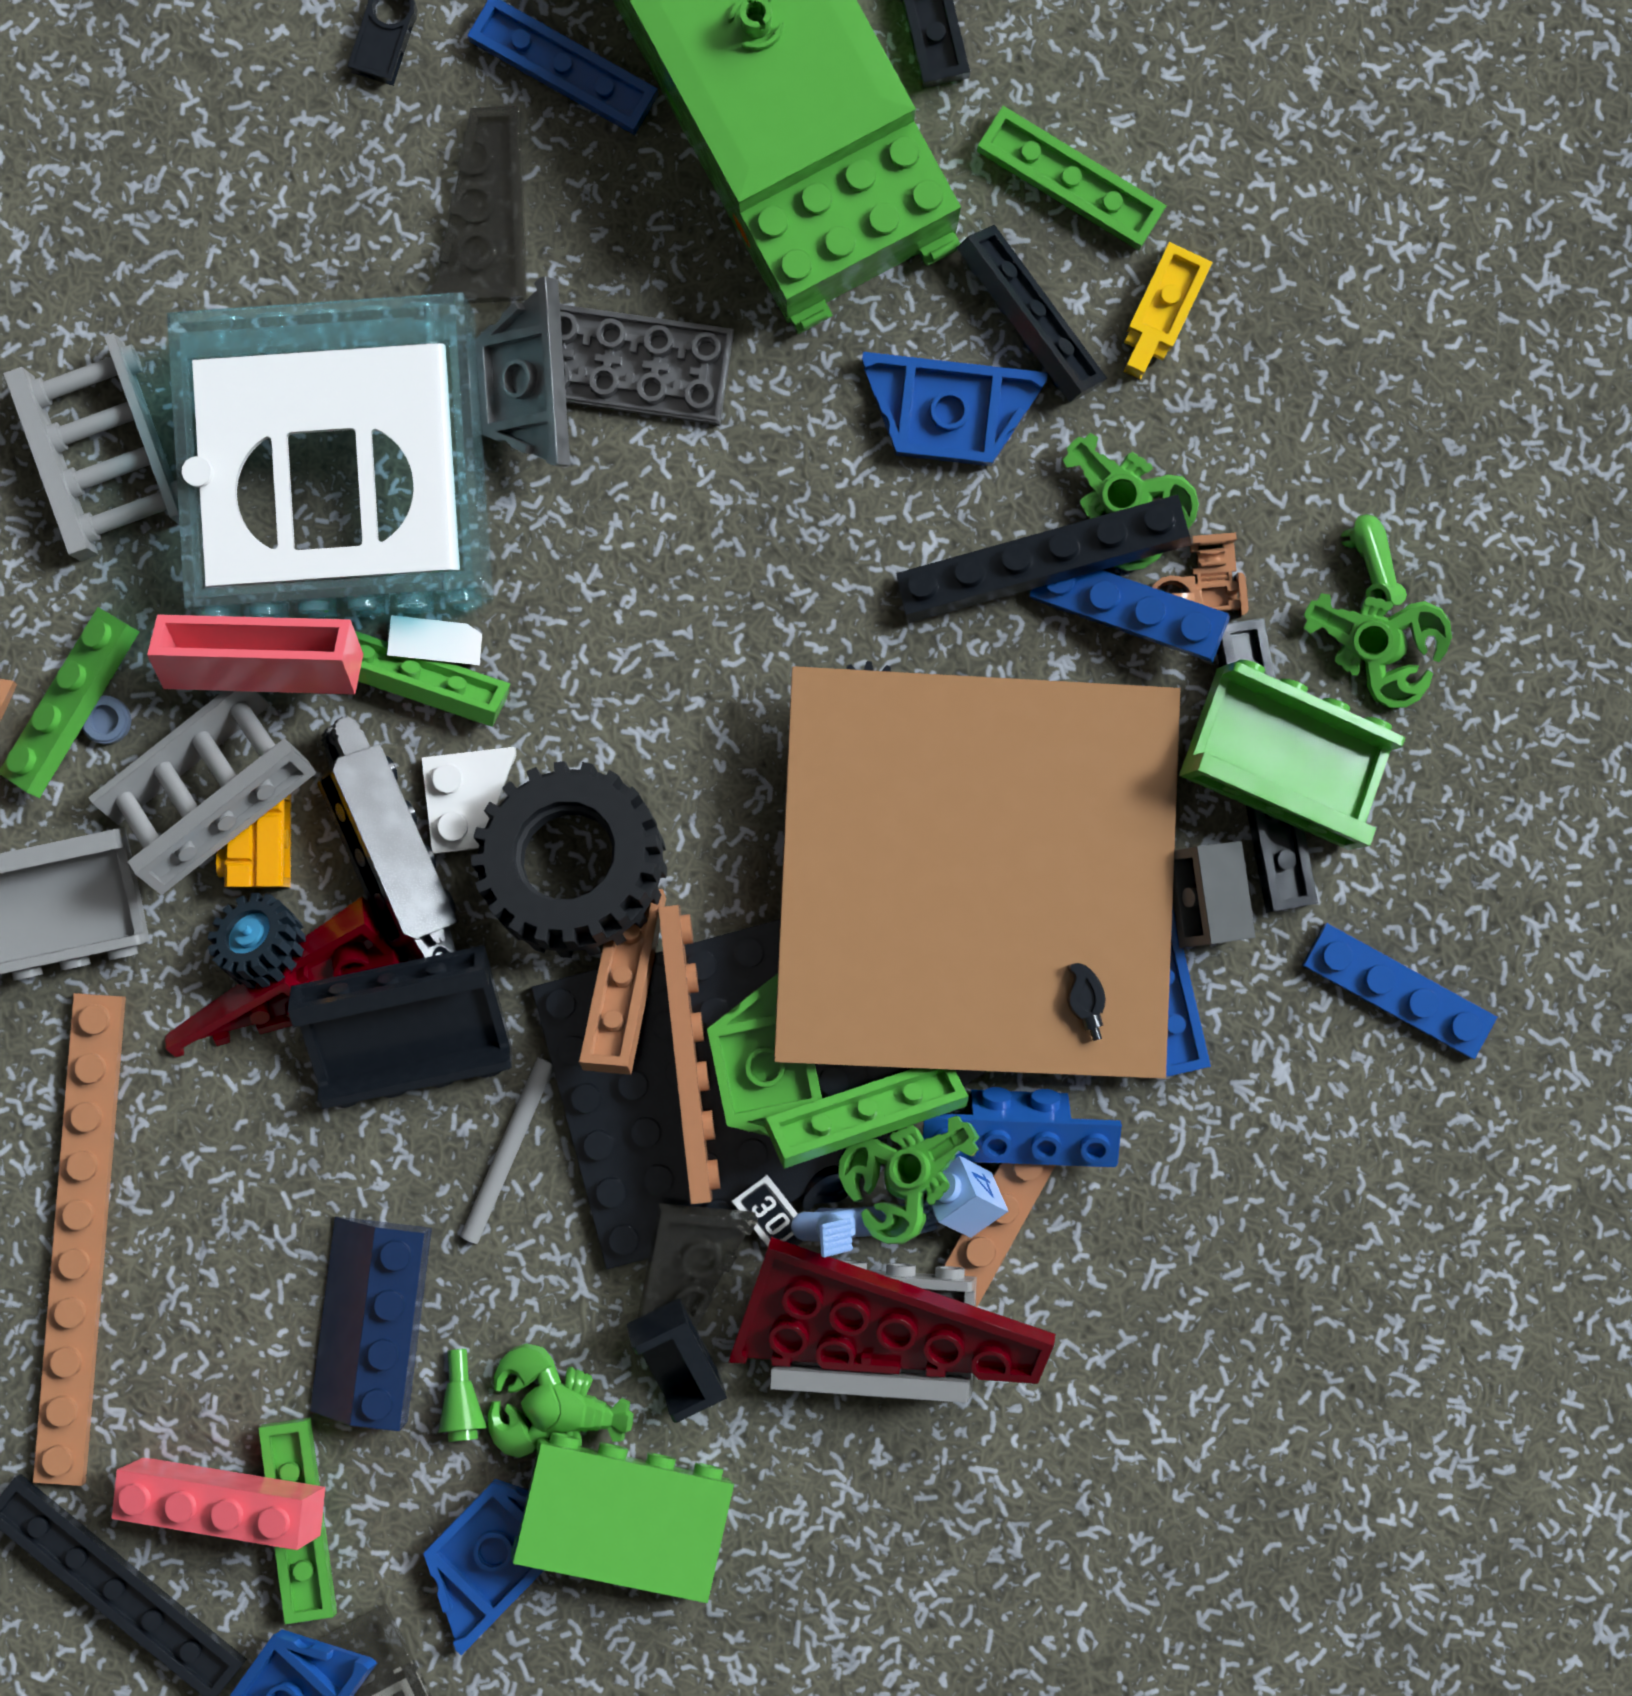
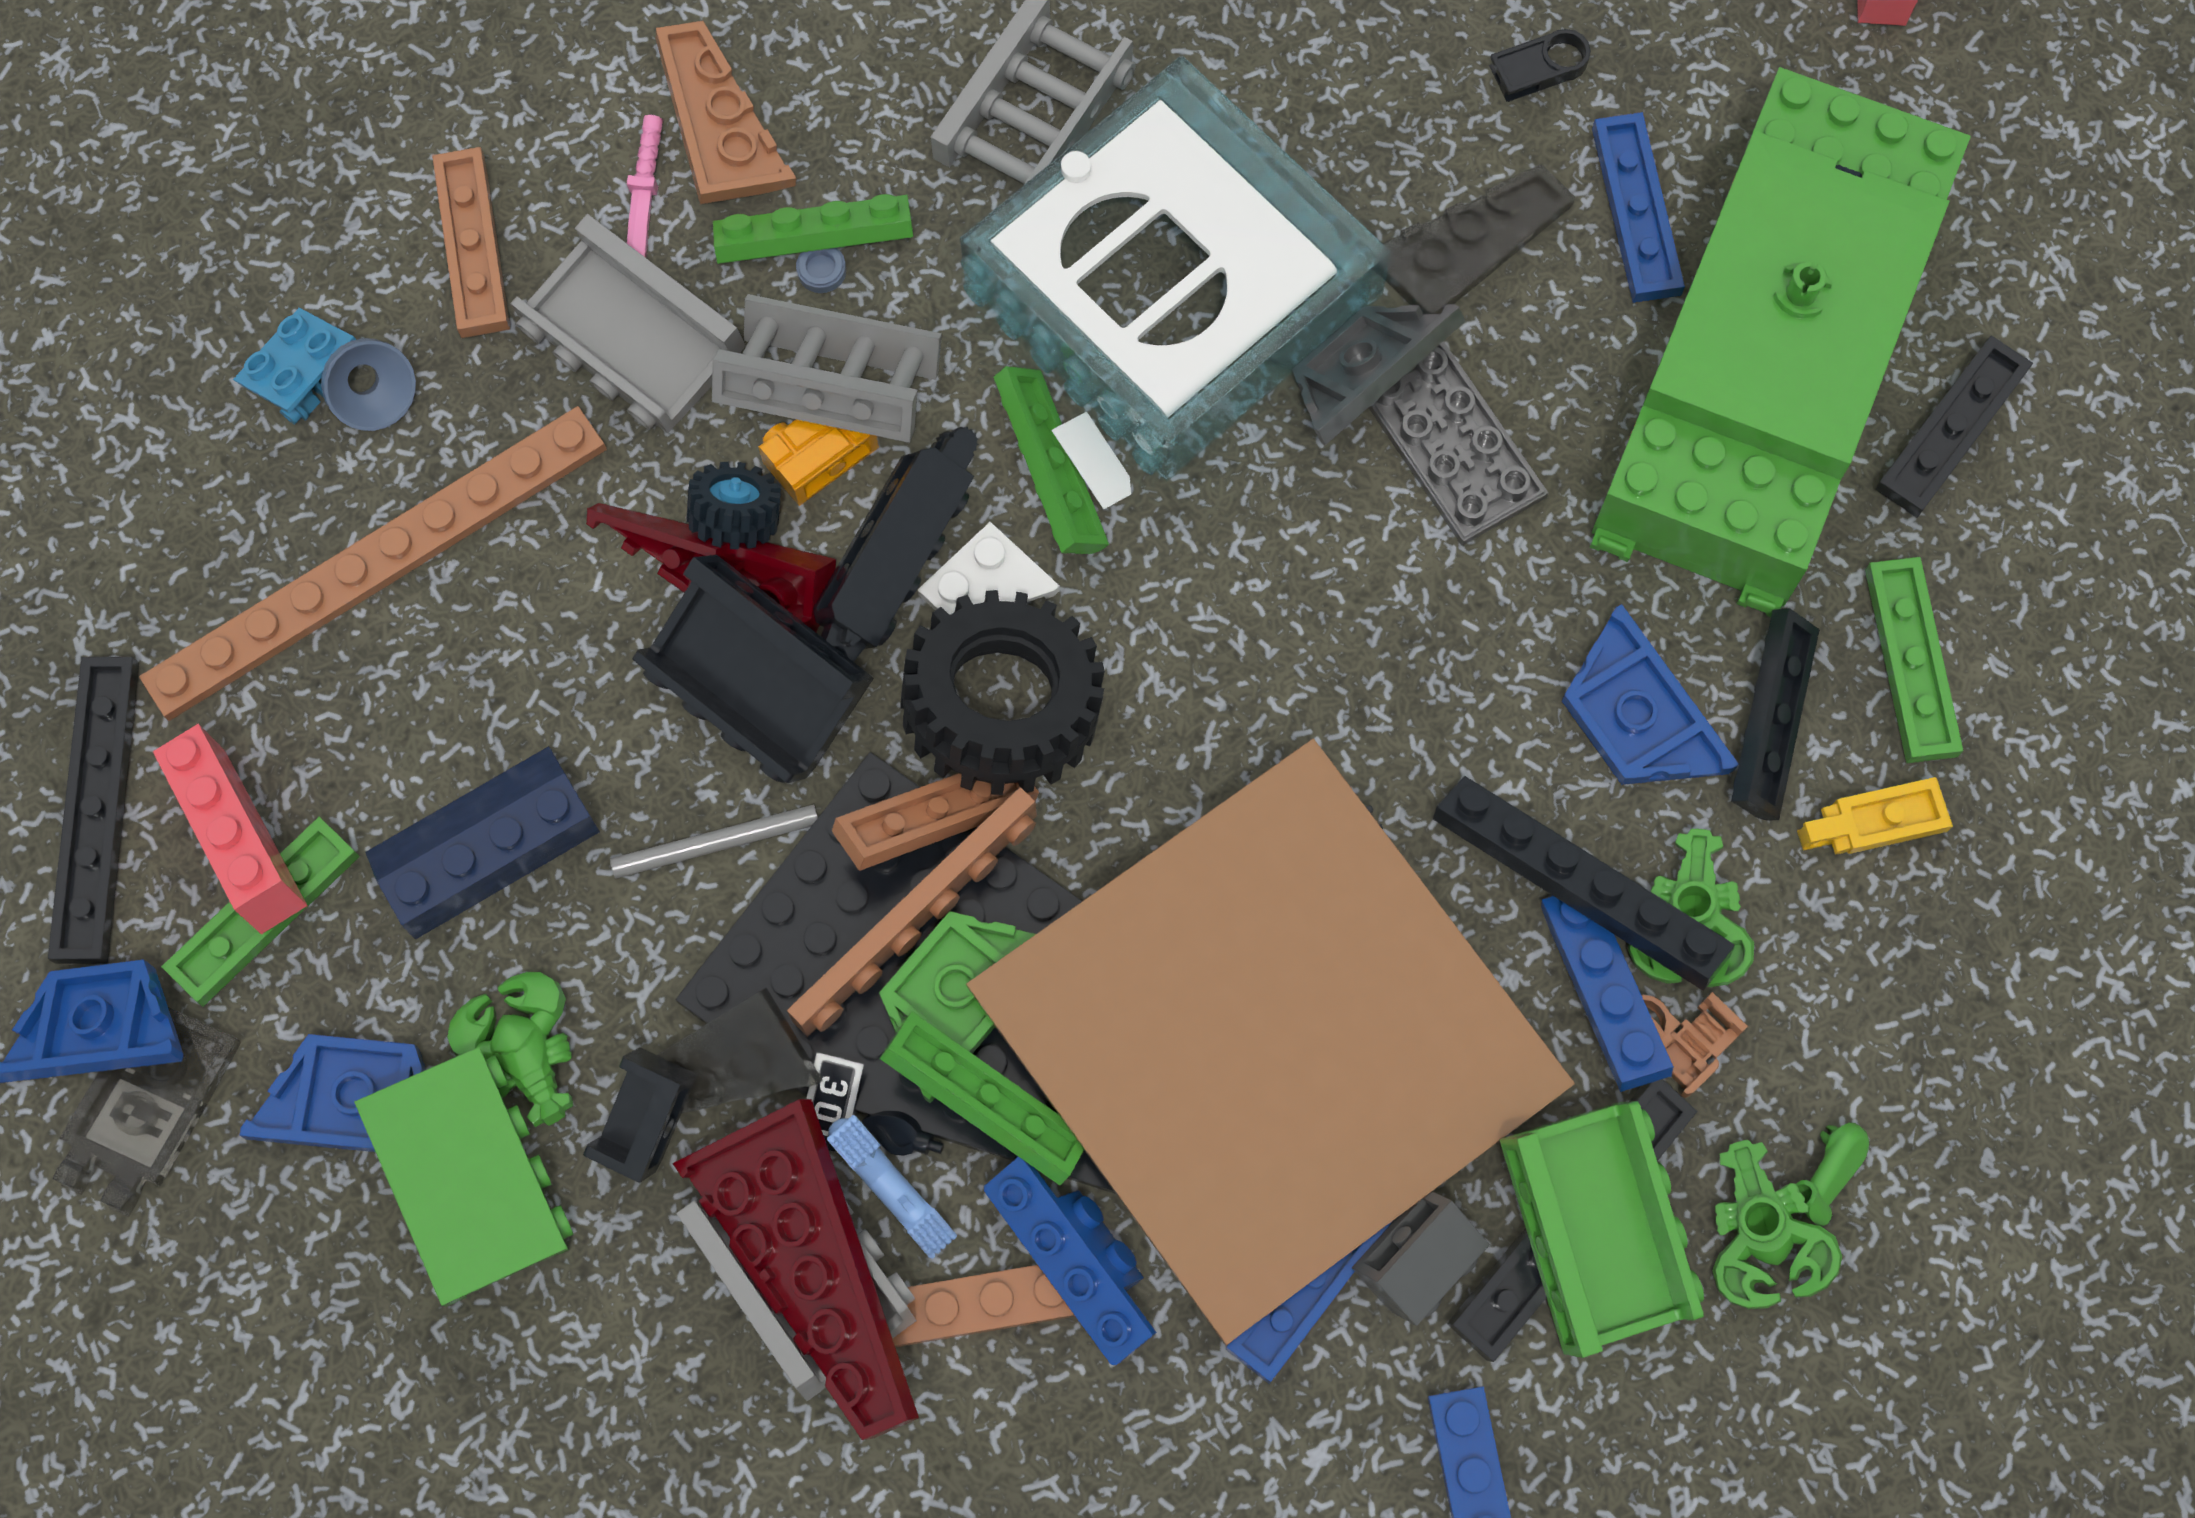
camera: 55 degrees right, 15 degrees down
coral brick [147,615,363,695] -> none
bright green cone [438,1349,487,1442] -> none
bright green animal [839,1116,979,1245] -> none
light blue brick [926,1156,1009,1238] -> none
black piece [1067,963,1106,1041] -> none

